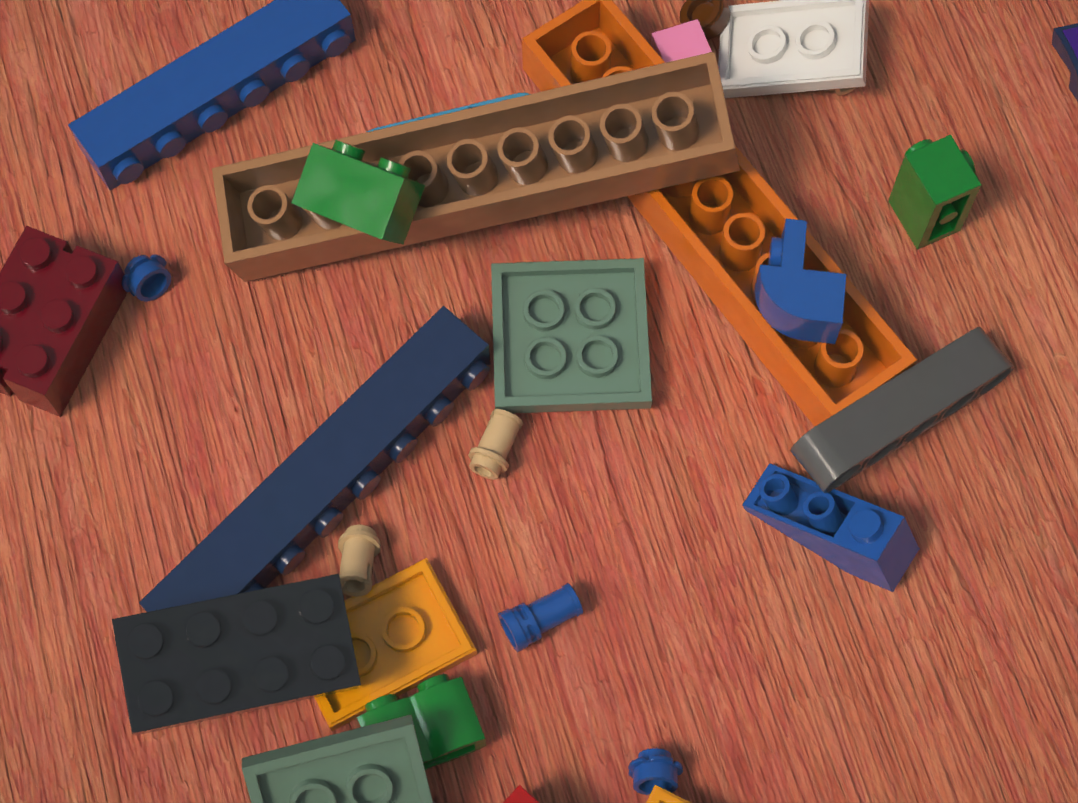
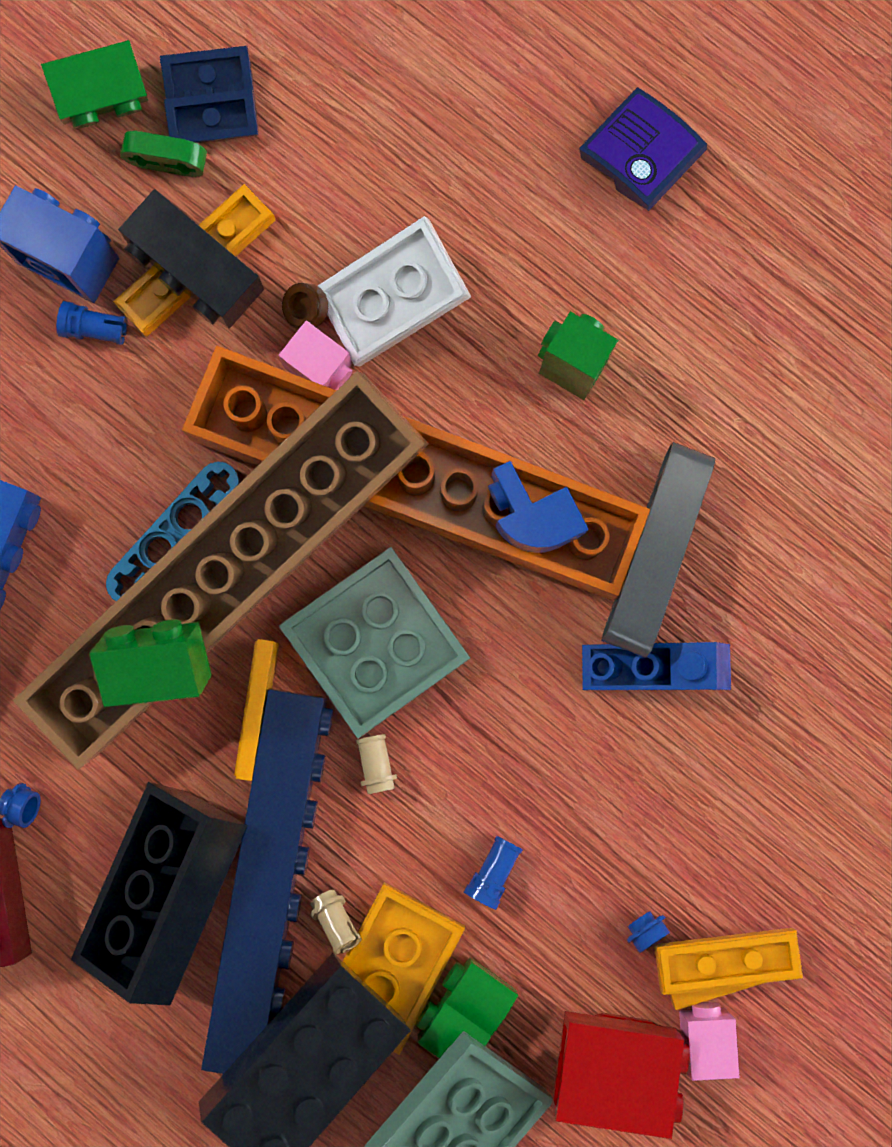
camera: 40 degrees left, 15 degrees up
none -> black brick [71,782,247,1006]
none -> light orange tile [234,639,279,781]

